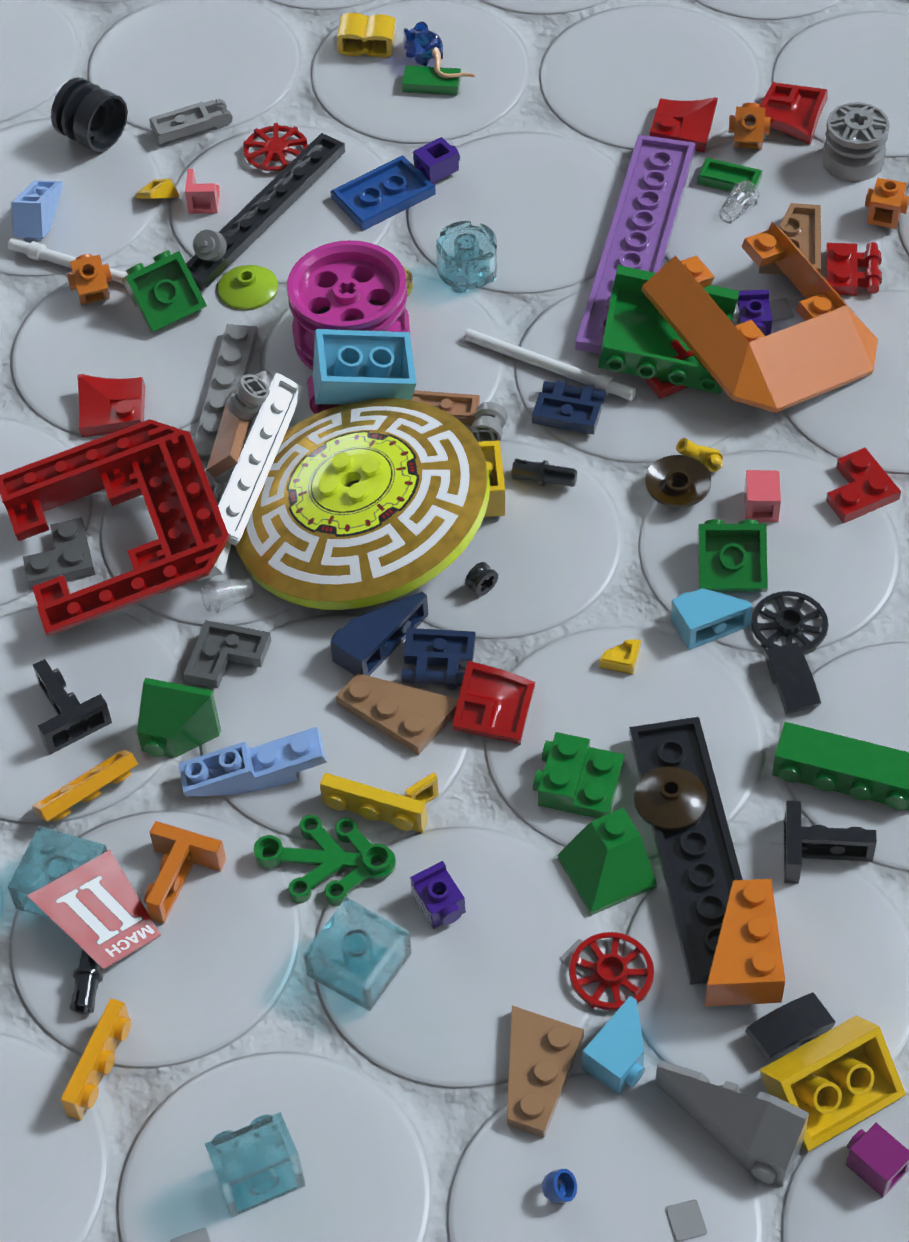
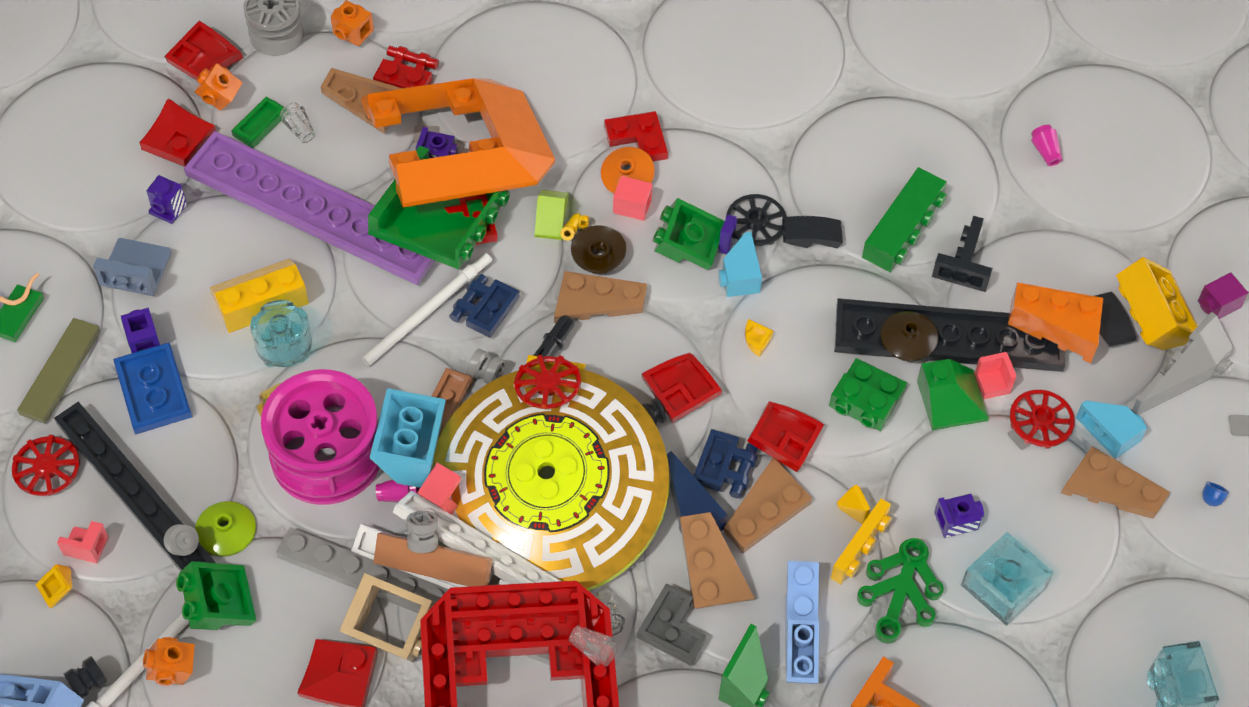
camera: 80 degrees left, 5 degrees up
none -> olive tile [17,318,101,424]
none -> black wheel [63,656,108,698]
none -> sand blue bracket [93,238,172,296]
none -> dark purple brick [146,175,187,224]
none -> yellow slope [209,259,309,333]
none -> tan window [339,573,435,662]
none -> coral panel [417,463,461,515]
none -> red wheel [514,355,581,409]
none -> lime slope [534,190,569,240]
none -> medium nougat wing [554,271,647,323]
none -> clear cone [569,625,618,667]
none -> orange dish [601,147,655,194]
none -> red plate [642,352,722,423]
none -> medium nougat wing [679,512,755,609]
none -> dark purple tile [719,215,737,254]
none -> coral panel [974,352,1016,400]

